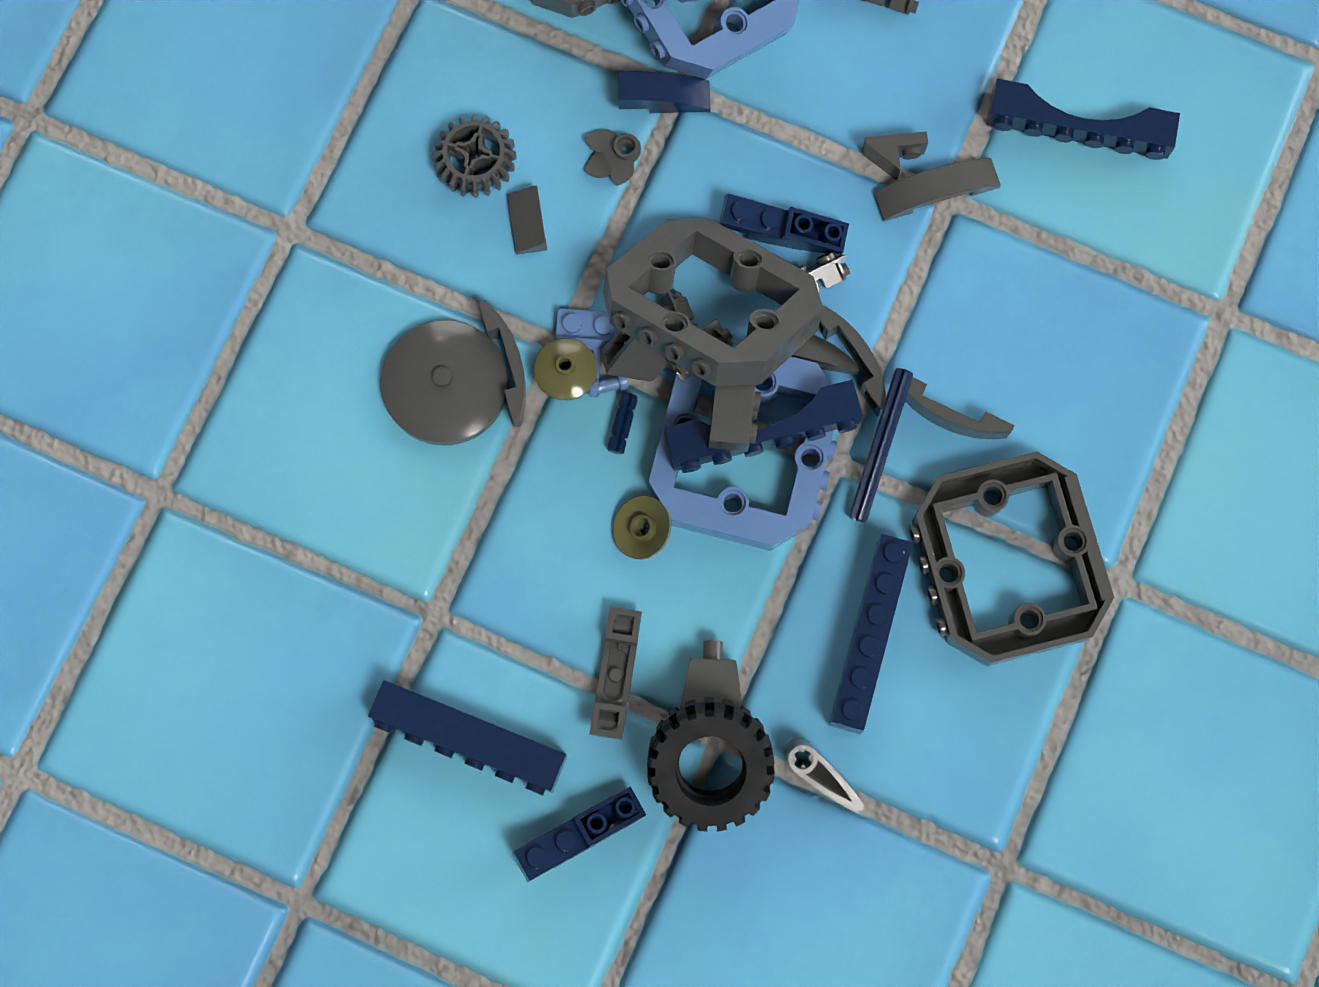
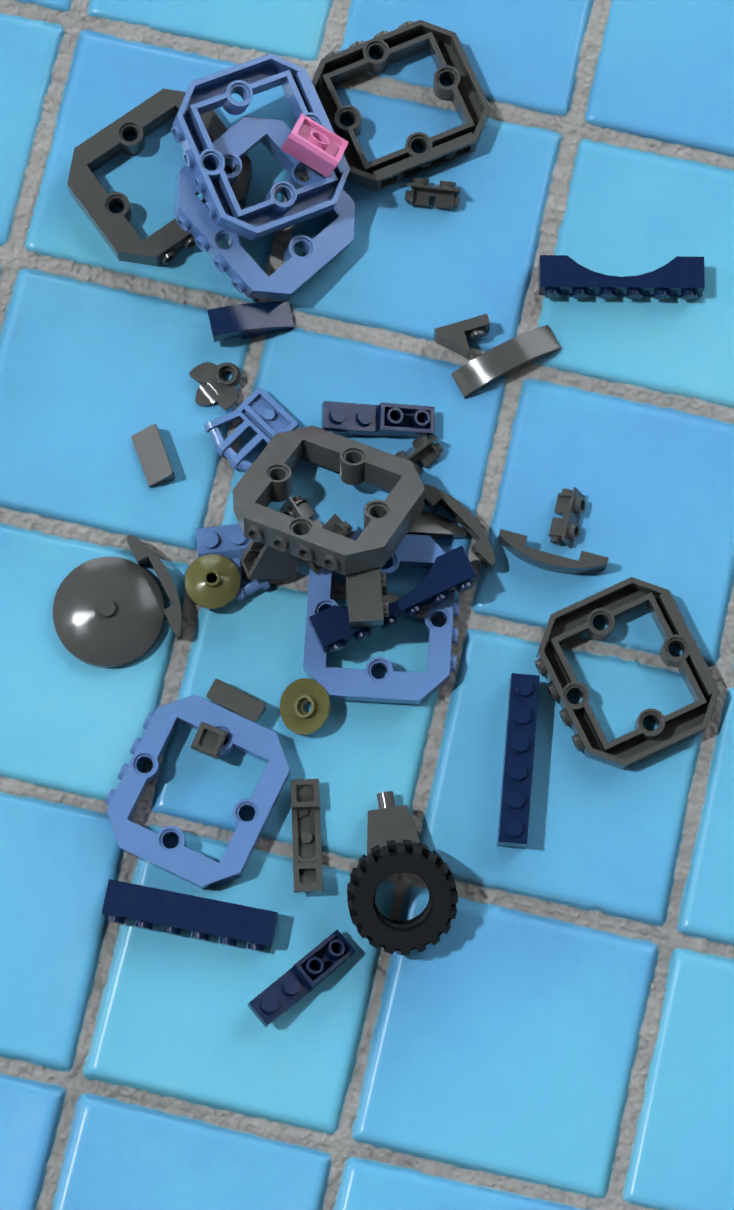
camera: 10 degrees left, 0 degrees up
dark grey gear [432,114,517,198] -> none
dark blue axle [607,392,638,454] -> none
piece [784,738,865,814] -> none
dark blue axle [849,368,913,522] -> none
none -> medium blue panel [105,694,290,889]
none -> dark grey tile [190,721,228,759]
none -> medium blue plate [204,386,299,472]
none -> dark grey slope [207,679,266,722]
none -> dark grey hinge [548,487,586,549]

